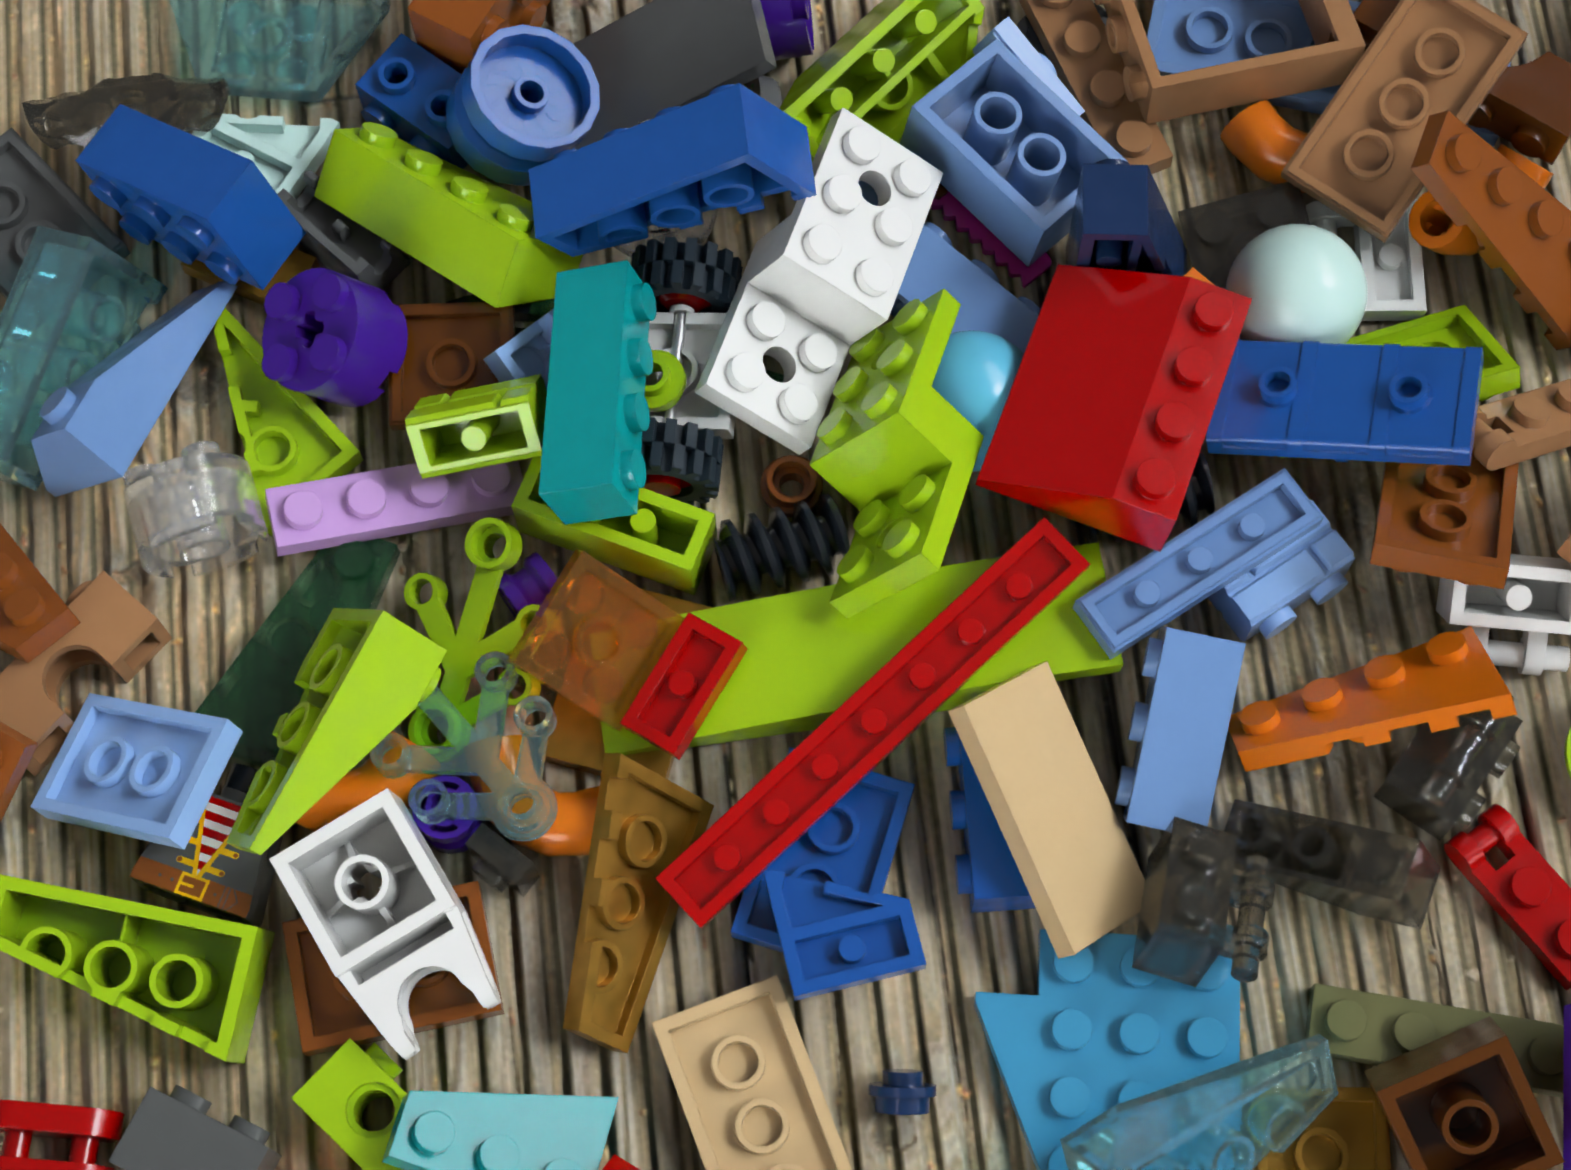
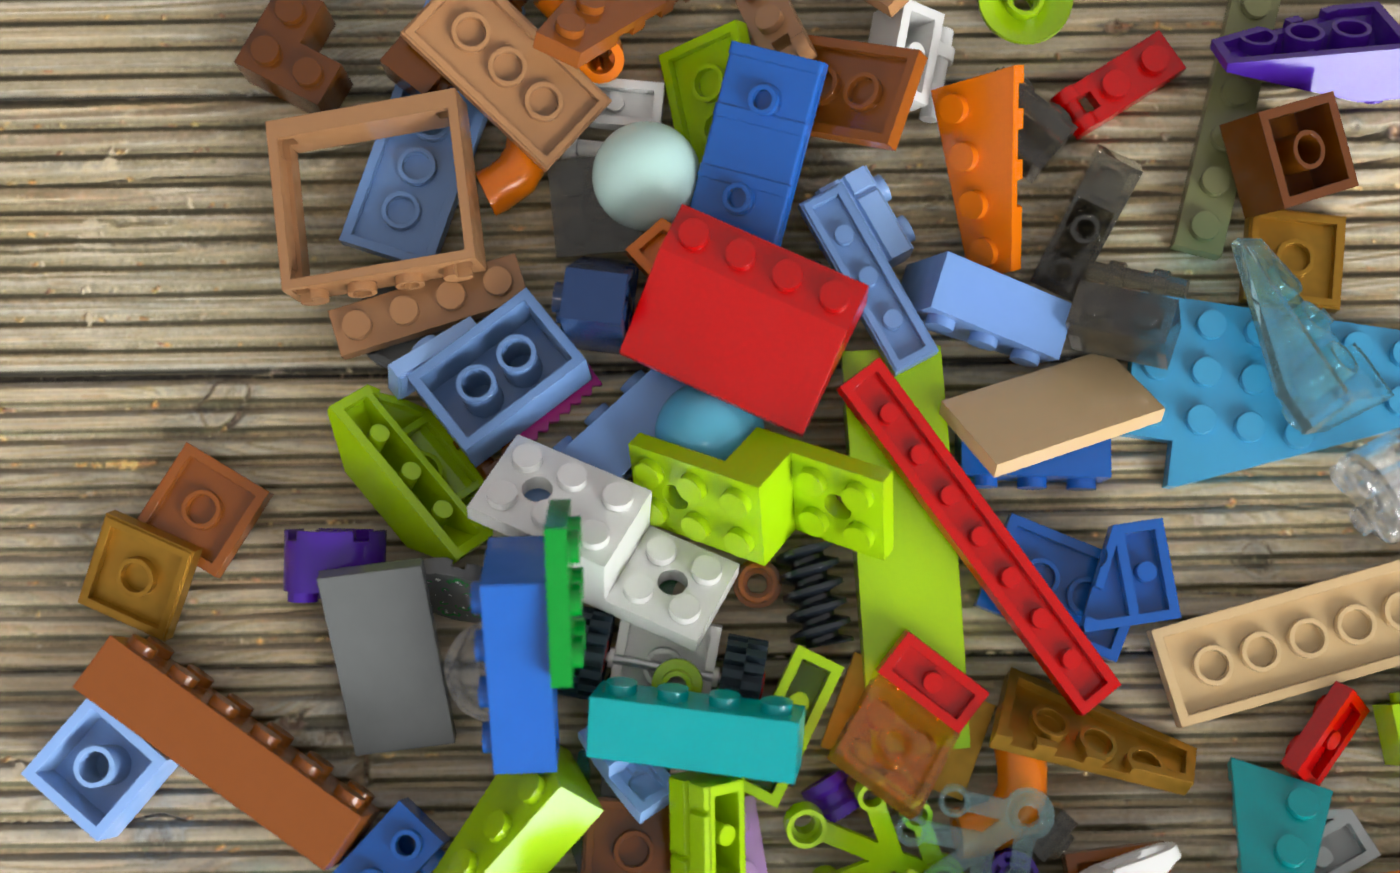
camera: 85 degrees left, 10 degrees up
blue wheel [446,24,600,186] -> none
dark blue plate [869,1069,936,1115] -> none
none -> plate [544,499,586,688]

